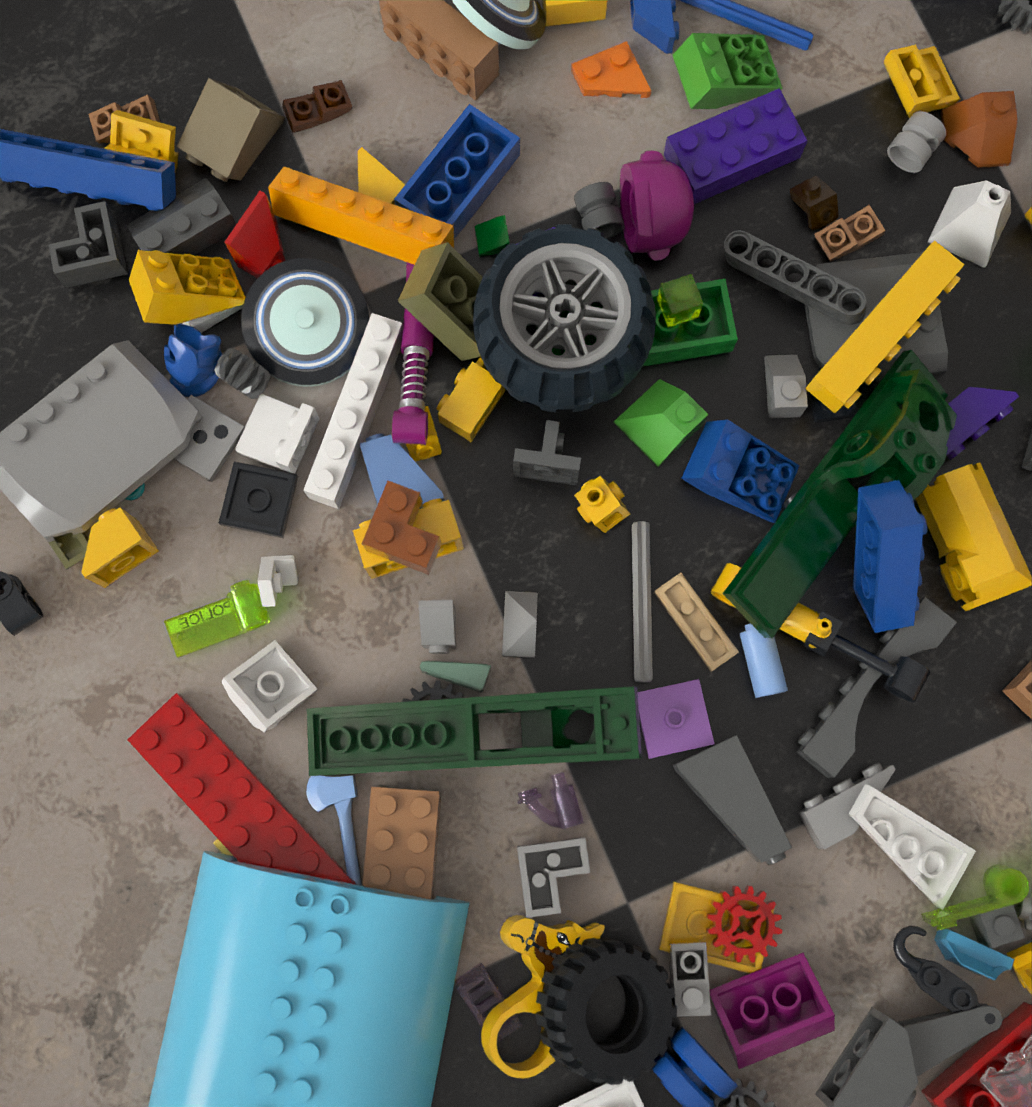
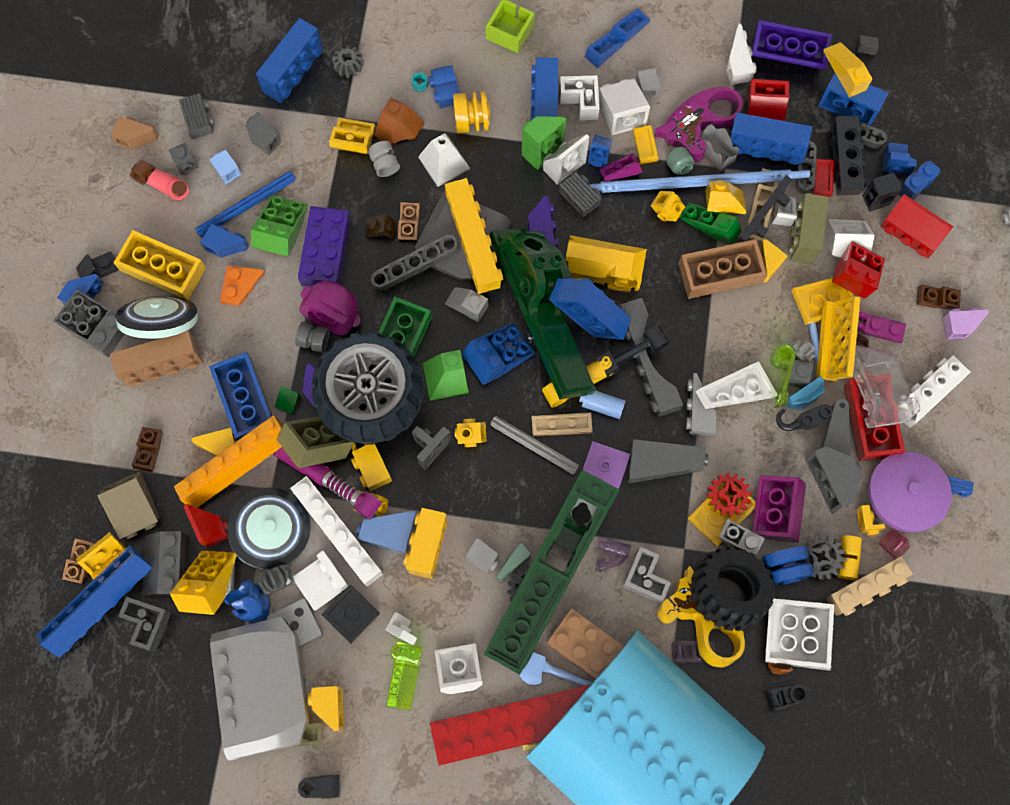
camera: 60 degrees left, 5 degrees down
dark orange brick [362,480,441,575] -> none
light grey slope [502,591,538,658] -> none
clear neon green brick [657,274,703,327] -> none

